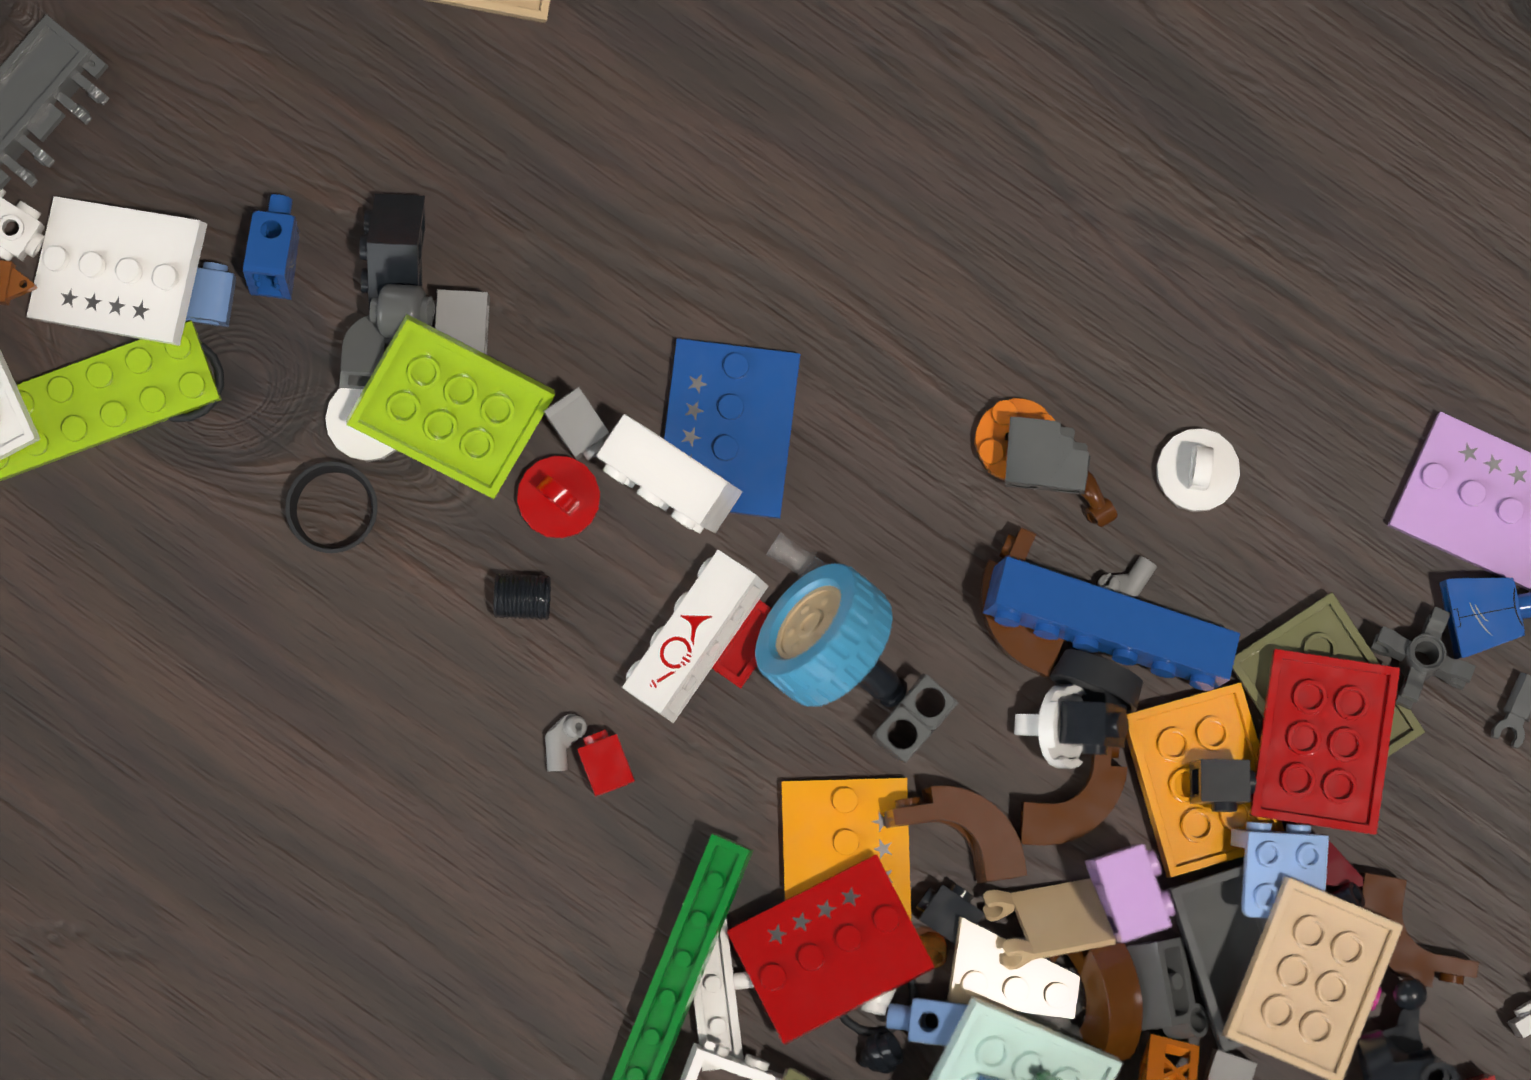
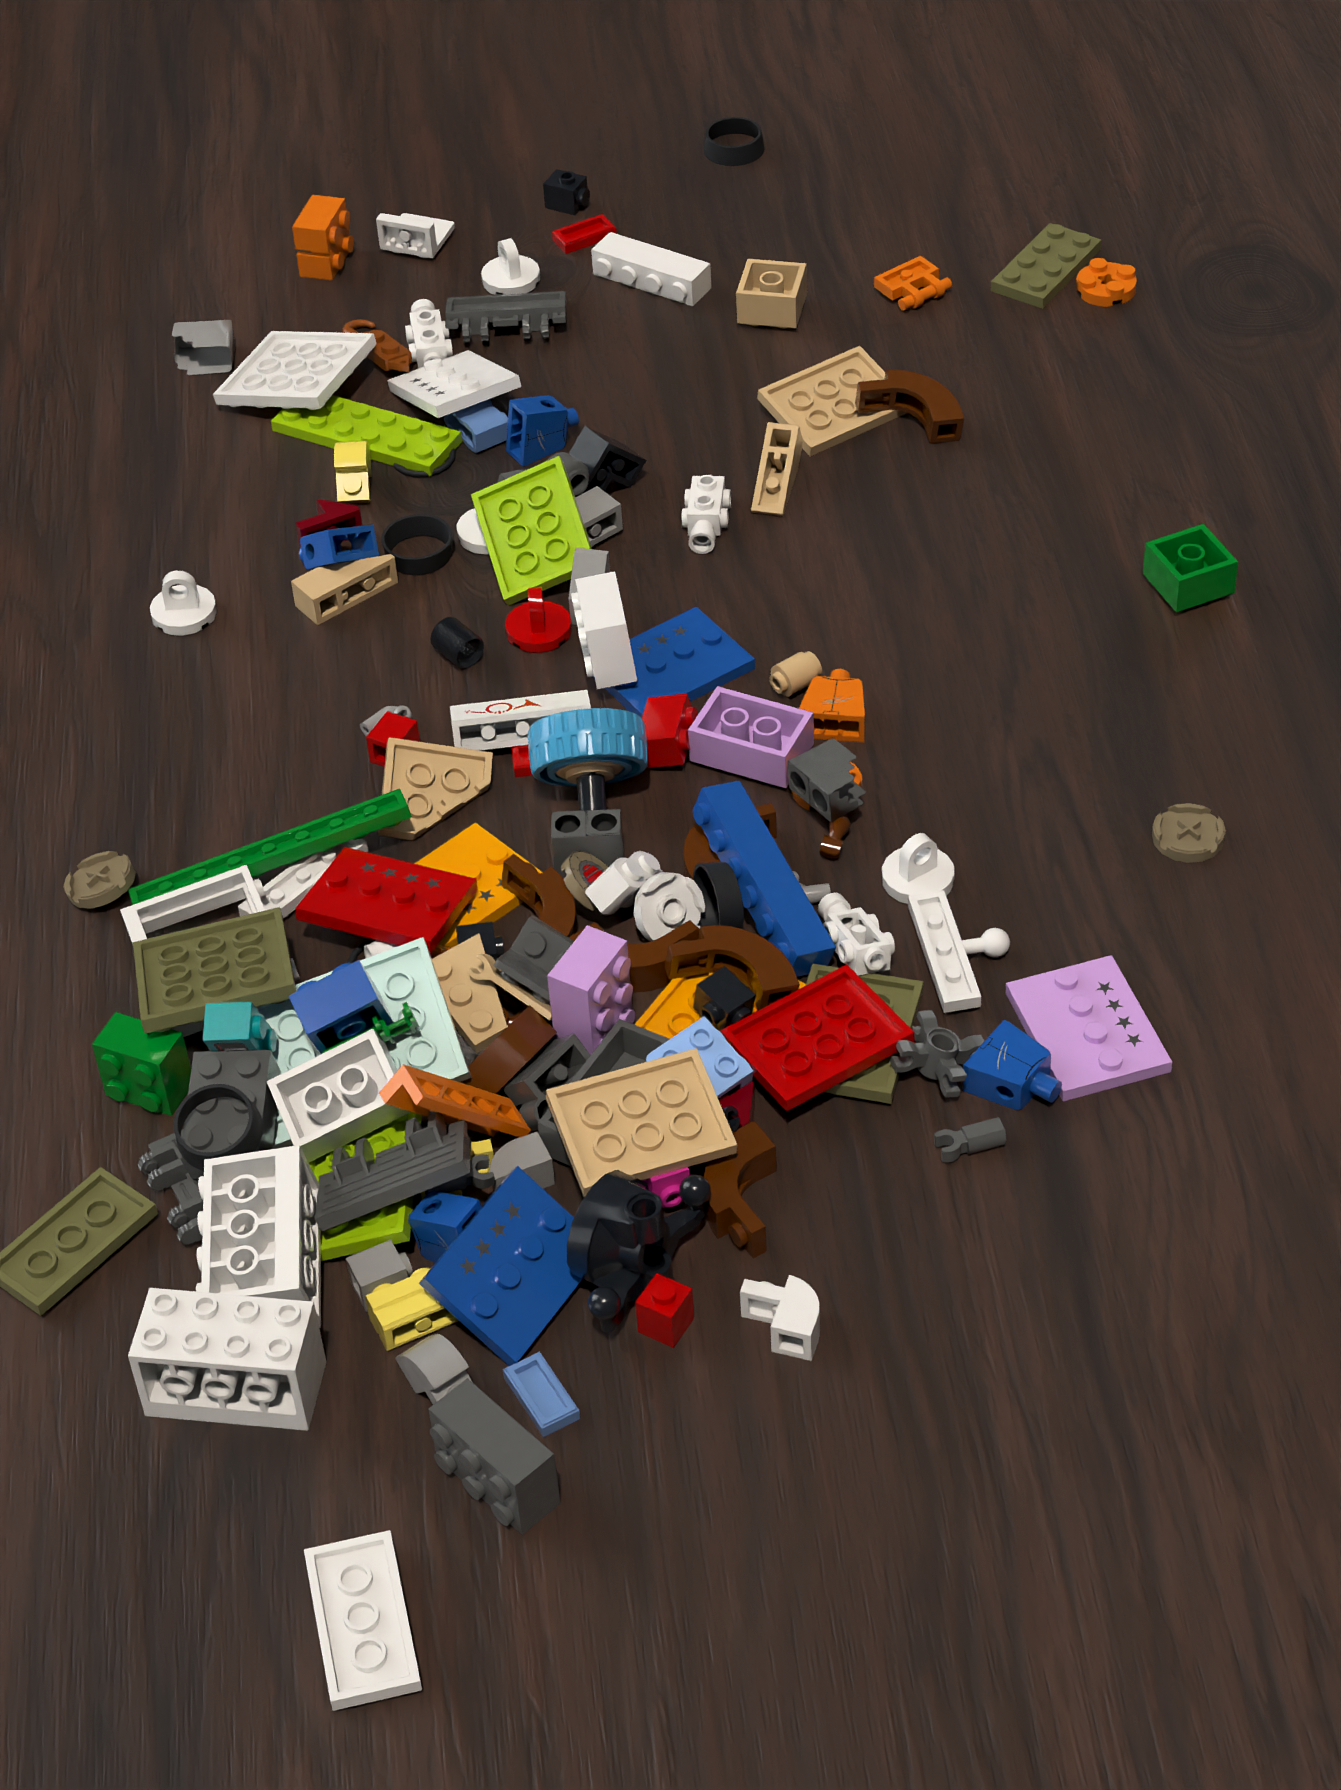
camera: 55 degrees right, 40 degrees down
black brick [1059,701,1129,755] -> none
none -> white tile [150,570,217,636]
none -> tan slope [291,554,398,625]
none -> dark red slope [295,499,362,548]
none -> blue torso [299,524,379,570]
none -> light yellow brick [334,441,372,504]
none -> tan plate [378,737,493,840]
none -> dark grey bracket [494,915,574,1005]
none -> dark tan tile [561,851,619,916]
none -> white brick [585,851,662,915]
none -> red brick [642,693,698,768]
none -> reddish brown arch [665,925,800,1010]
none -> white brick [682,475,731,554]
none -> lavender brick [688,686,814,788]
none -> tan slope [751,422,803,516]
none -> tan brick [770,651,822,697]
none -> orange torso [799,669,865,743]
none -> white brick [818,893,895,976]
none -> white plate [908,891,1010,1013]
none -> dark tan tile [1152,803,1226,863]

